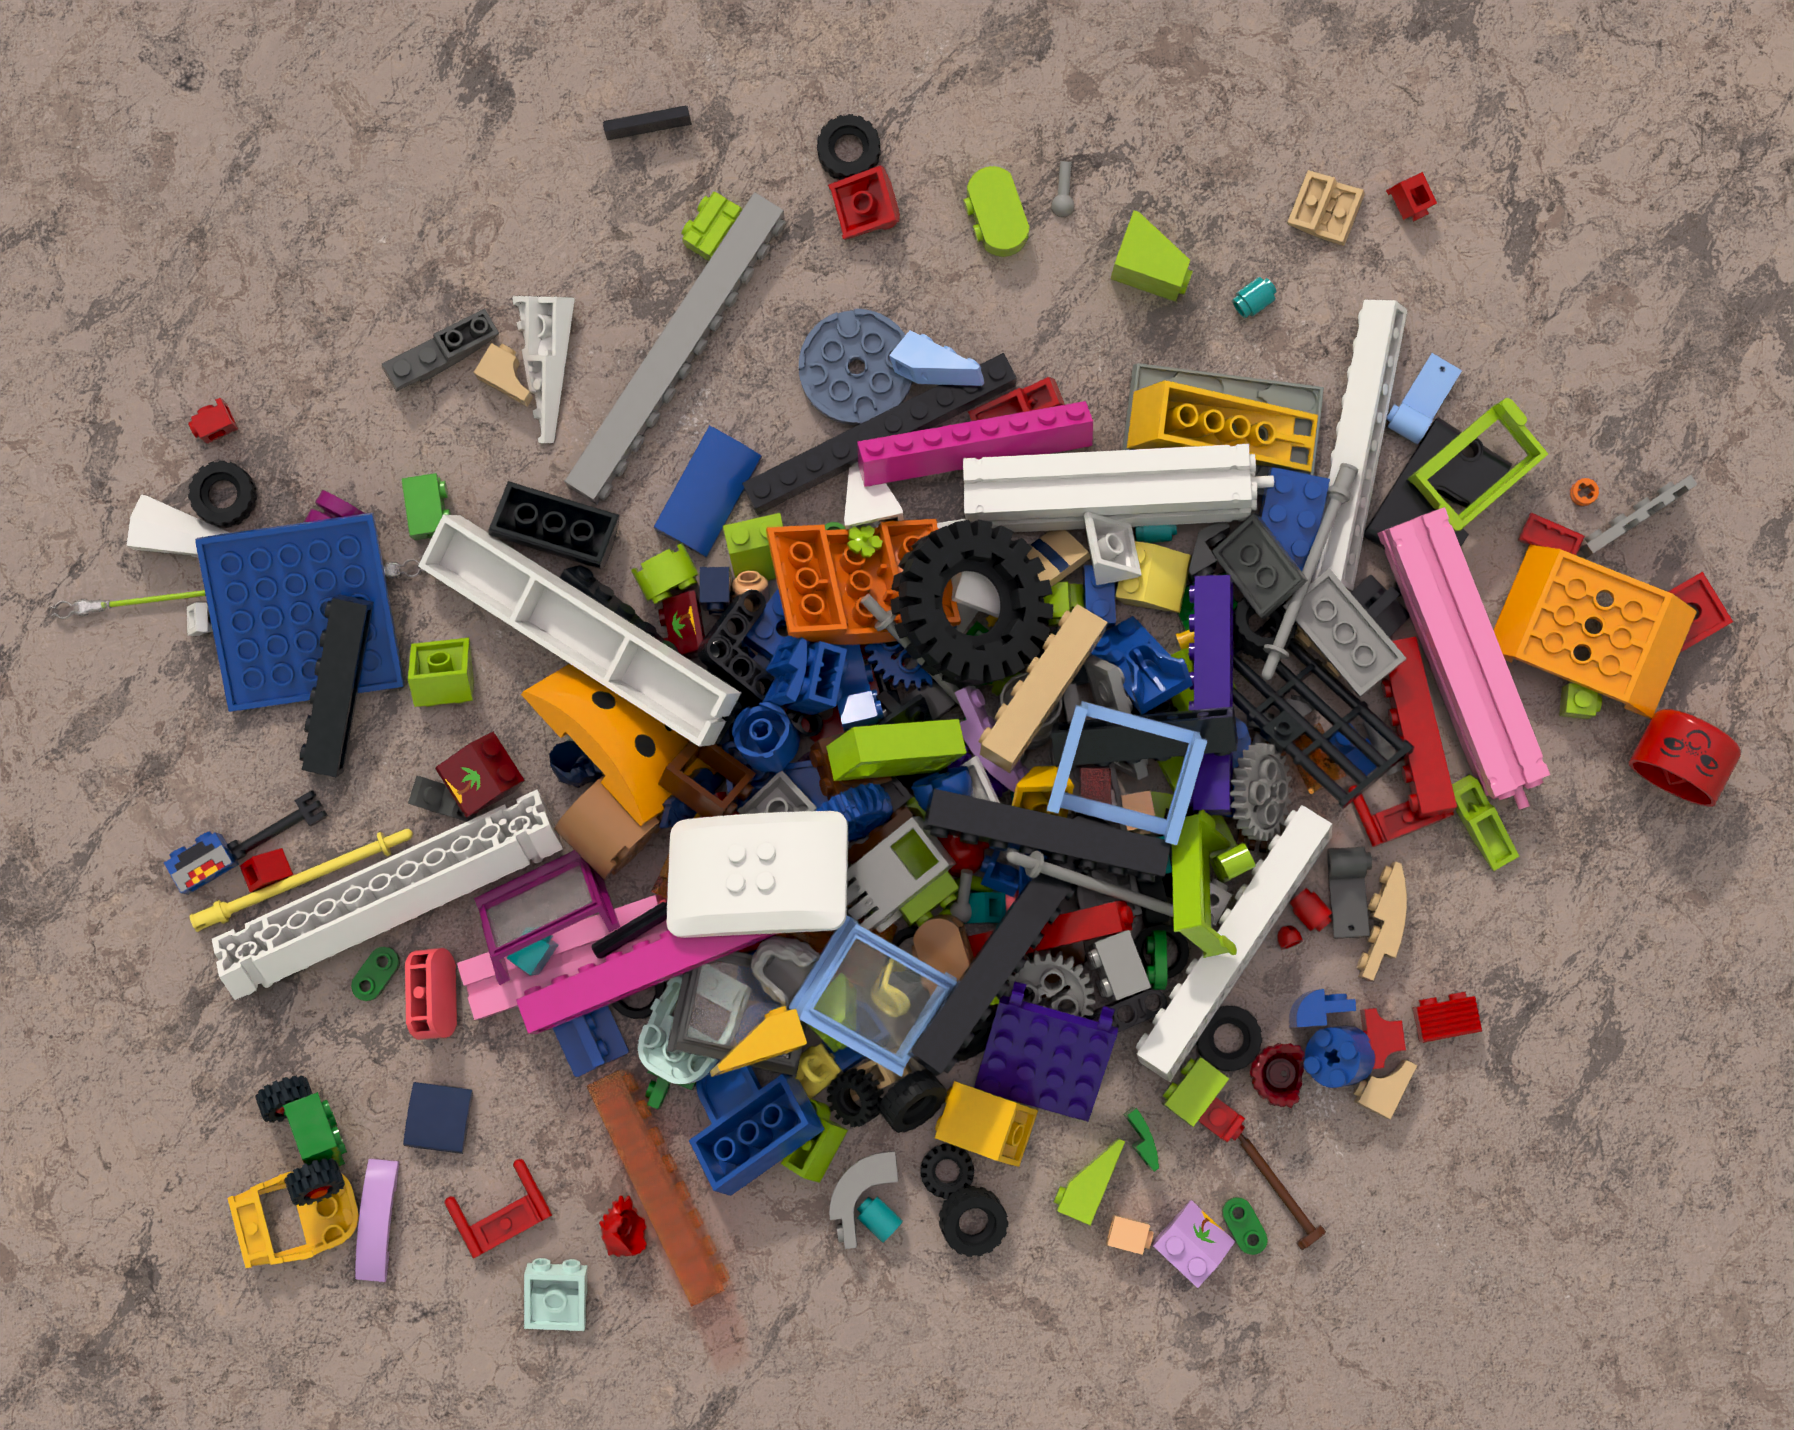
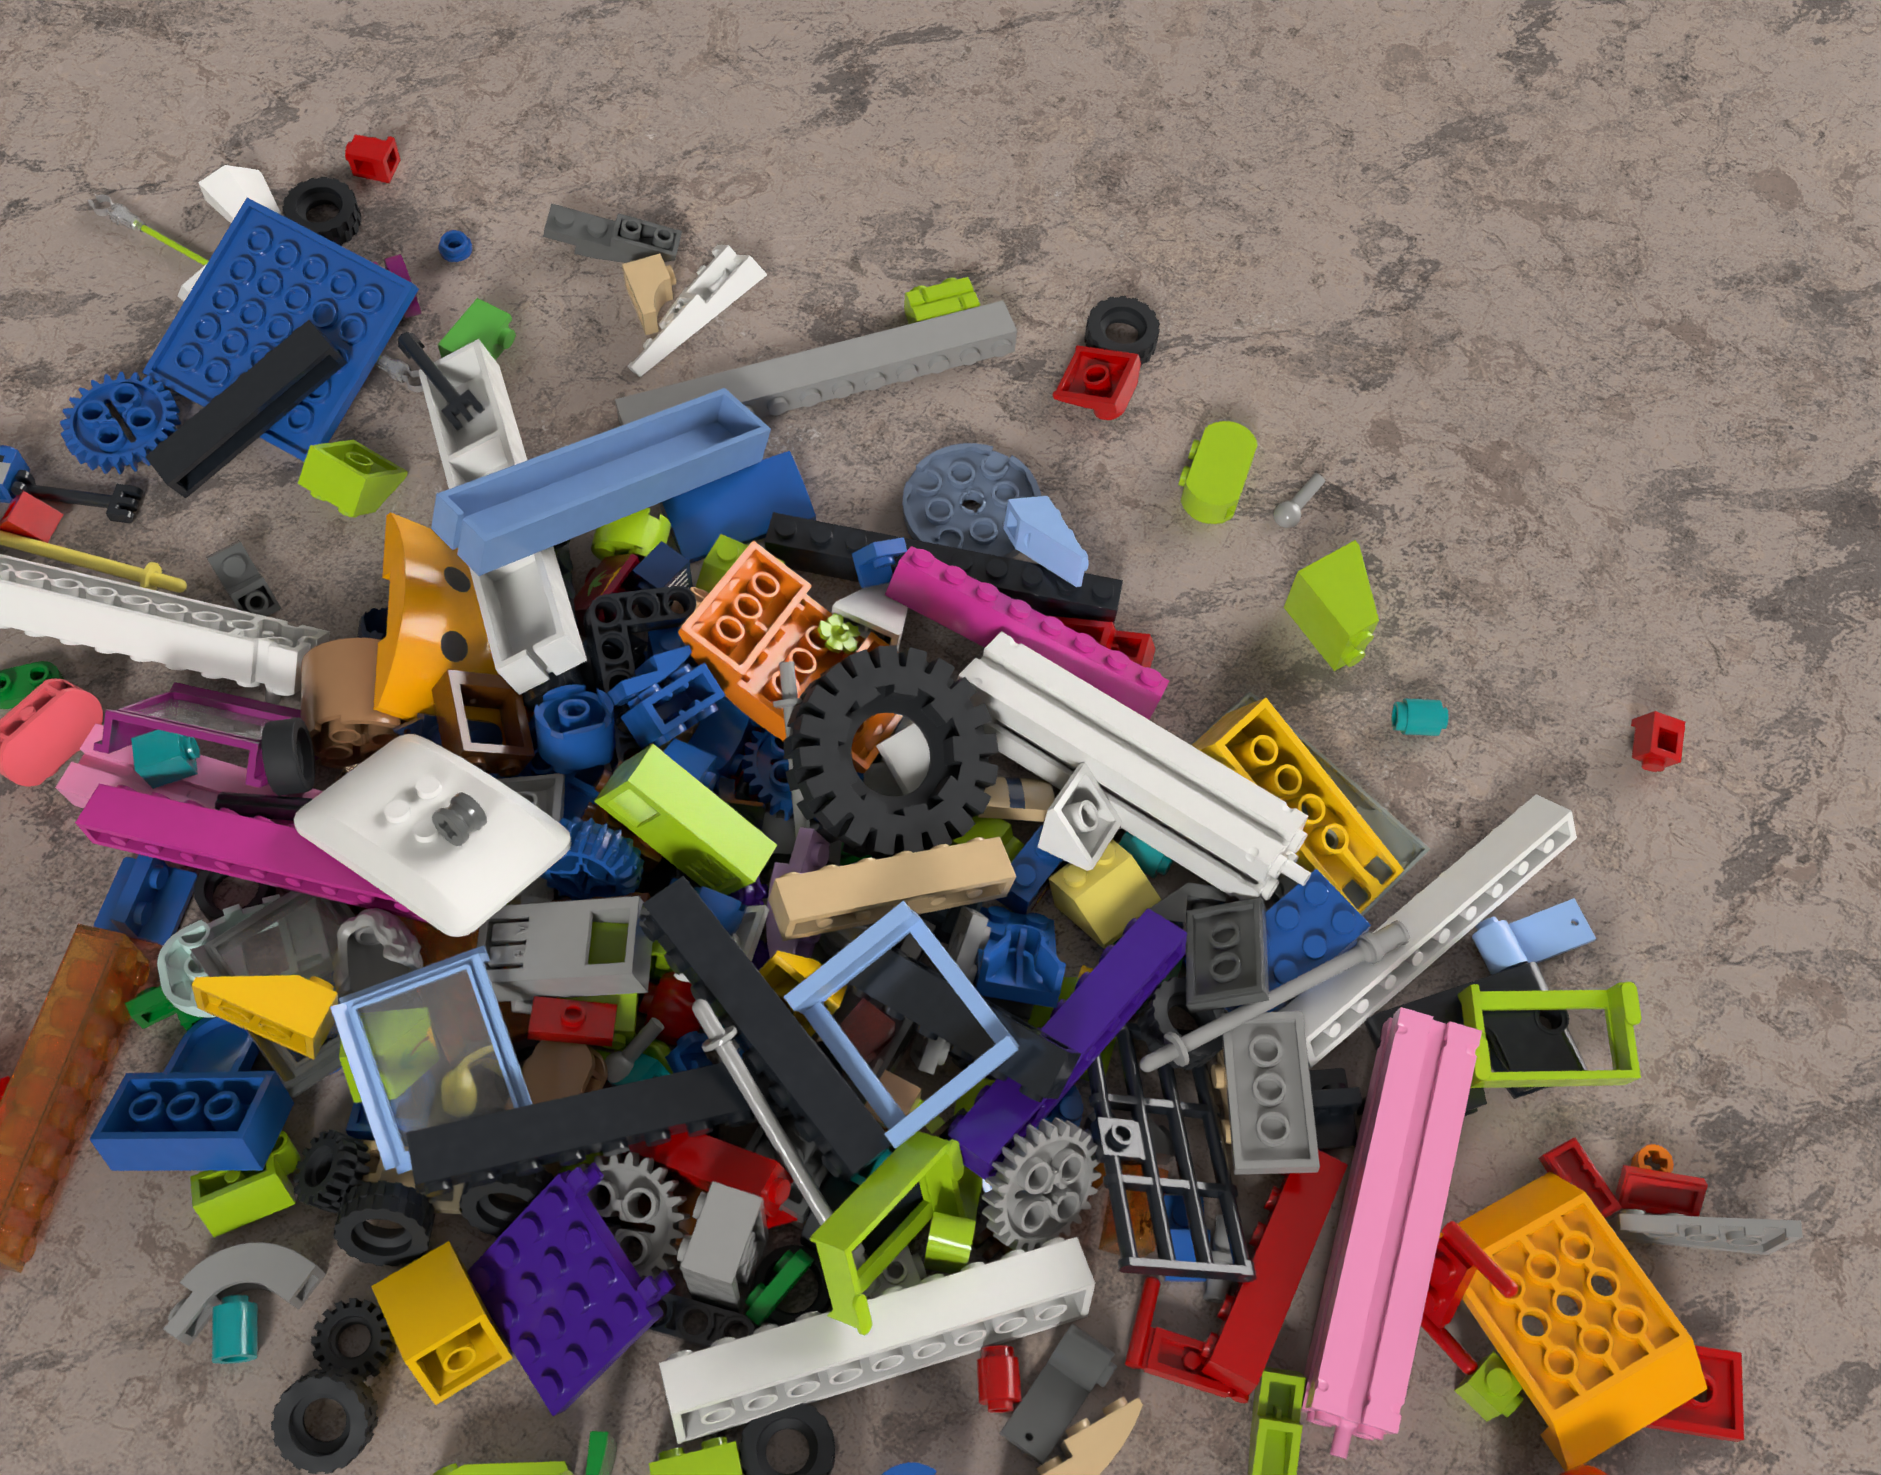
camera: 30 degrees right, 20 degrees down
dark red slope [435,731,525,818] -> none
black brick [488,481,619,570] -> none
black tile [603,105,692,141] -> none
light yellow piece [796,1043,842,1099] -> none
red hinge [1277,925,1303,950] -> none
tan slope [1287,170,1365,246] -> none
none -> blue gear [60,372,181,474]
none -> black tyre [261,717,316,796]
none -> black hinge [398,332,485,431]
none -> medium blue piece [431,388,771,576]
none -> dark grey wheel [432,792,487,846]
none -> blue plate [438,230,472,262]
none -> red plate [528,996,617,1047]
none -> blue bracket [852,537,907,588]
none -> red plate [1420,1221,1518,1375]
none -> red tile [1615,1165,1708,1217]

